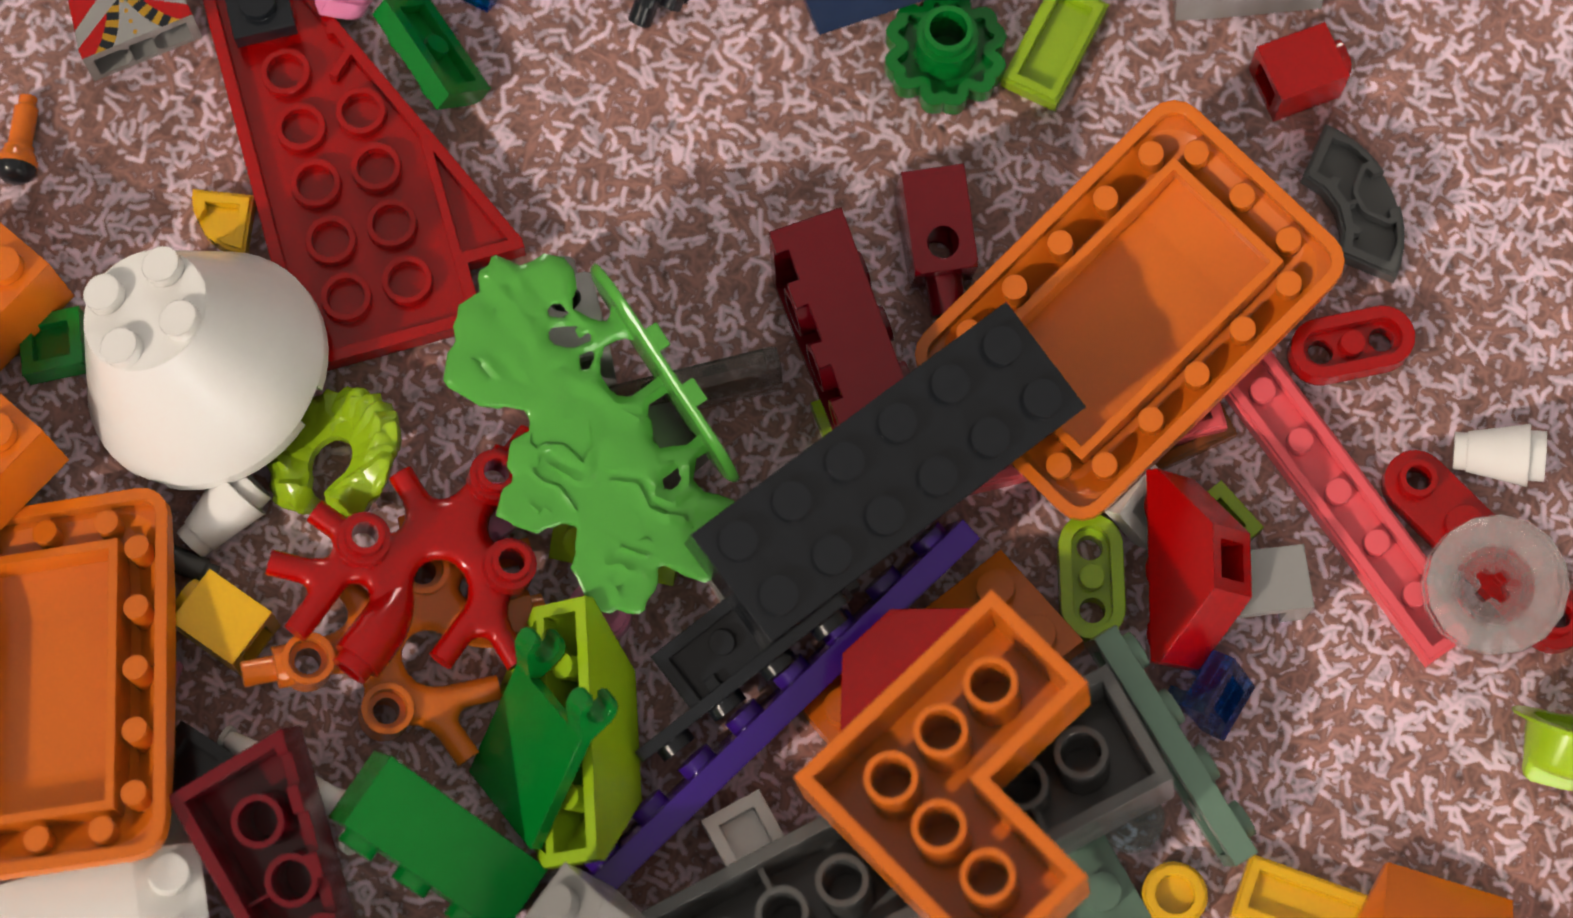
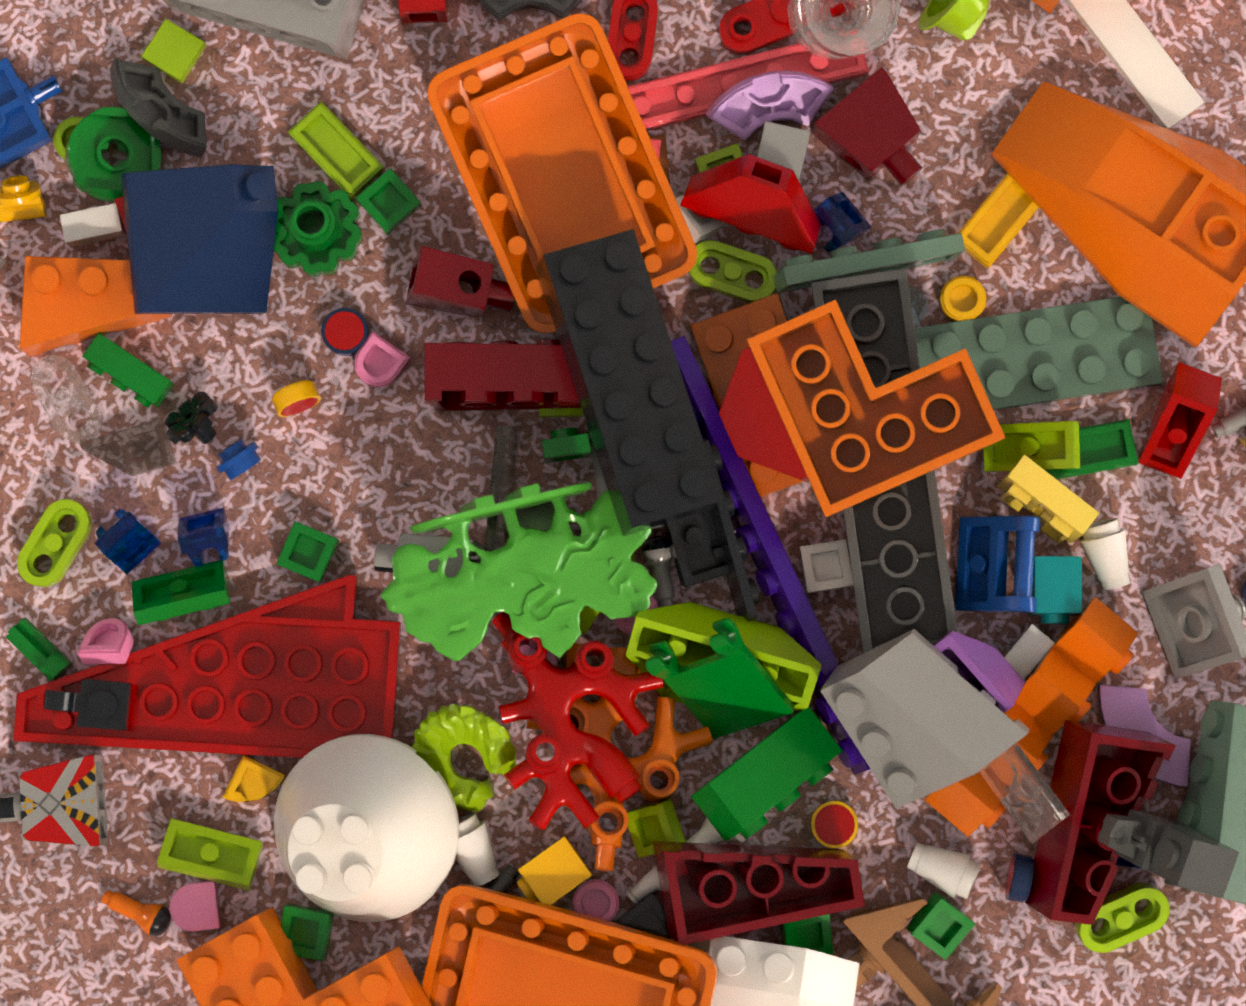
camera: 70 degrees left, 10 degrees up
none -> lime plate [157,818,263,891]
none -> bright pink tile [170,881,222,932]
none -> clear blue tile [177,508,229,567]
none -> blue plate [216,439,261,480]
none -> yellow tile [272,380,321,417]
none -> green plate [276,521,340,583]
none -> red tile [321,308,369,356]
none -> bright pink tile [355,331,411,388]
none -> green plate [356,168,422,236]
none -> green plate [542,428,592,463]
none -> bright pink tile [572,879,619,922]
none -> lime plate [627,798,686,858]
none -> light grey piece [642,536,674,607]
none -> lavender tile [705,71,834,140]
none -> dark red torso [812,67,923,186]

